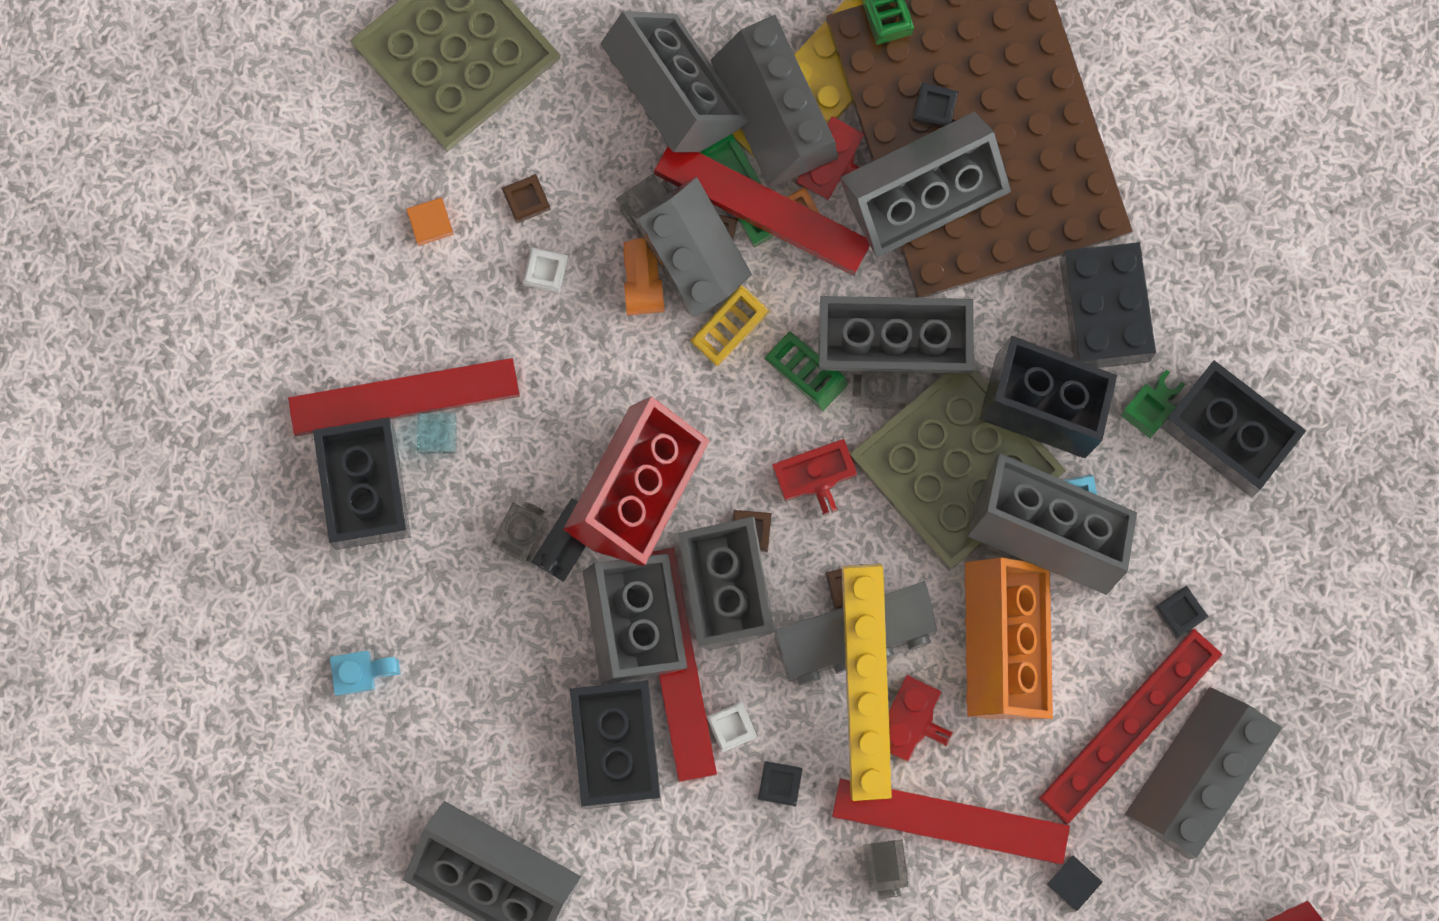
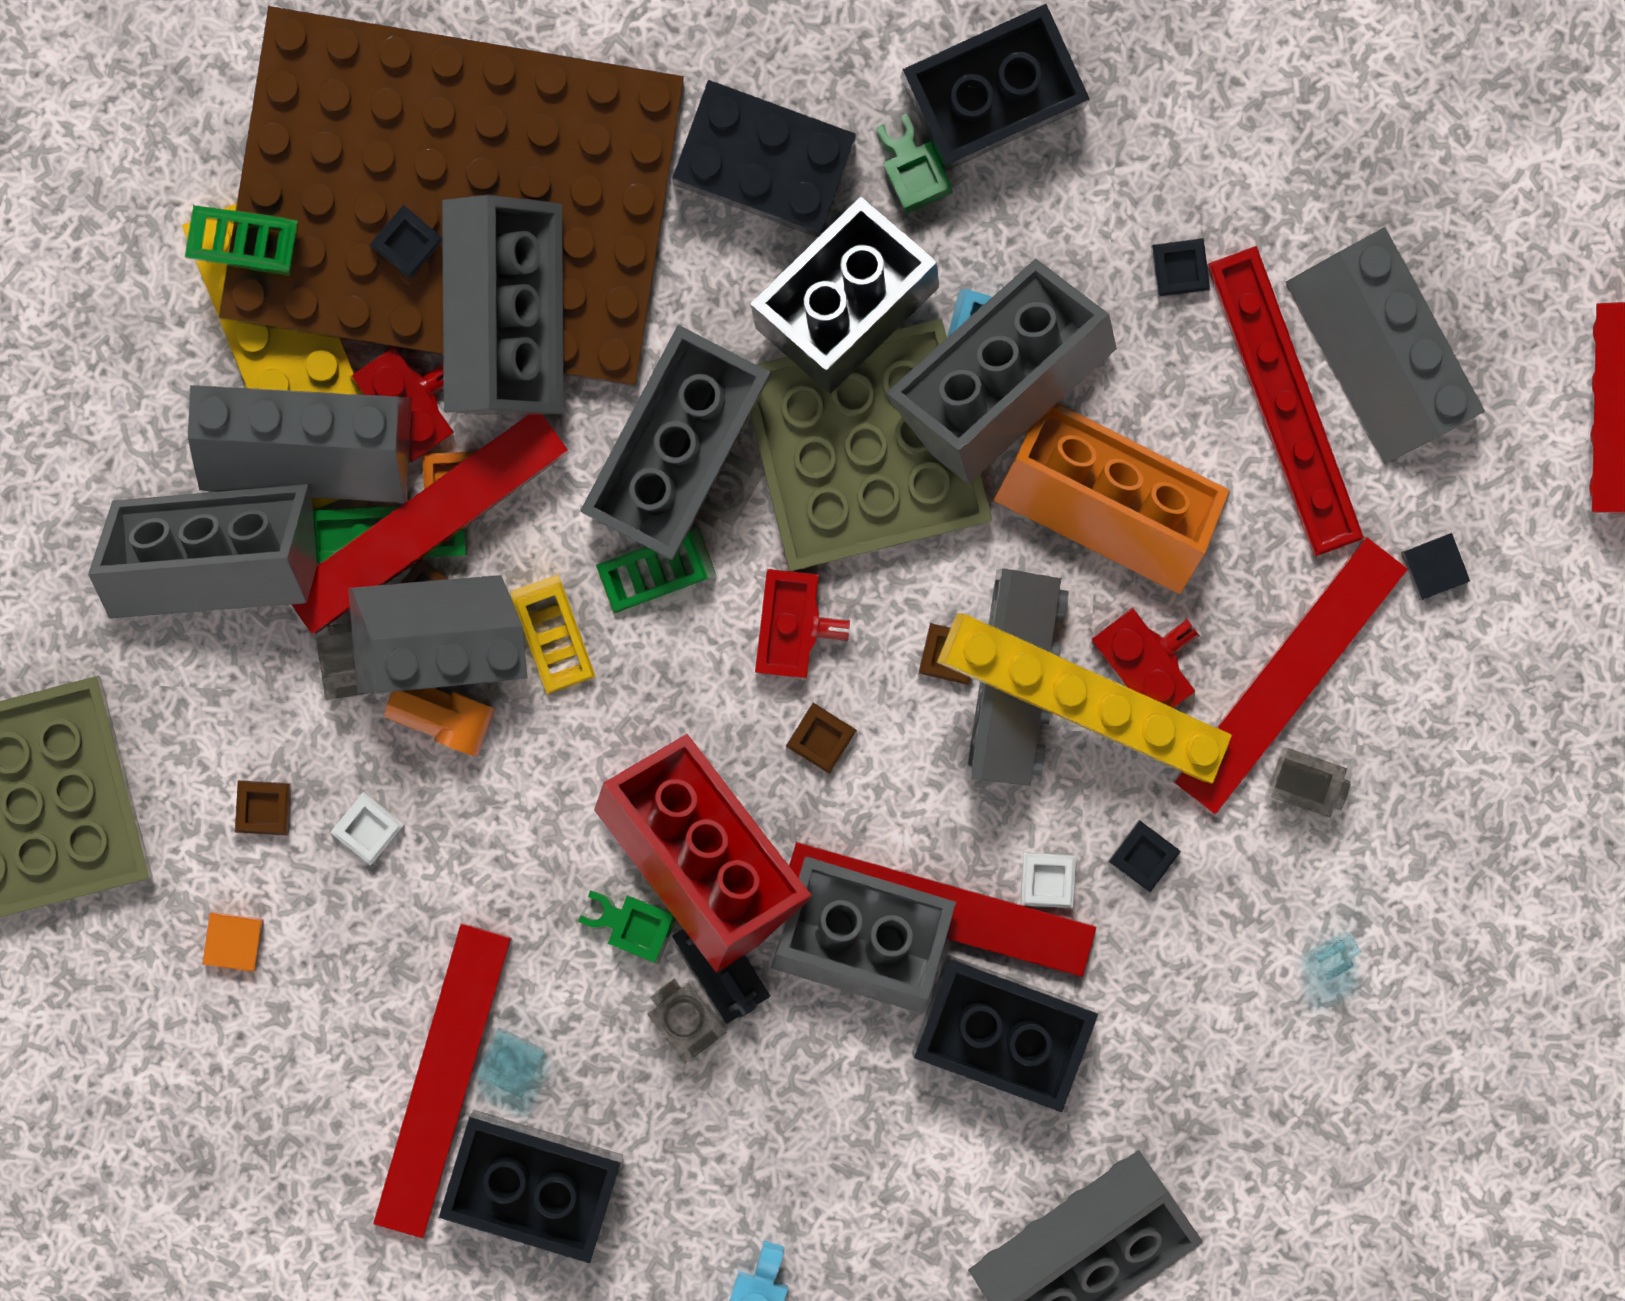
camera: 60 degrees left, 10 degrees up
dark grey slope [678,517,775,650] -> none
none -> green plate [578,890,676,964]

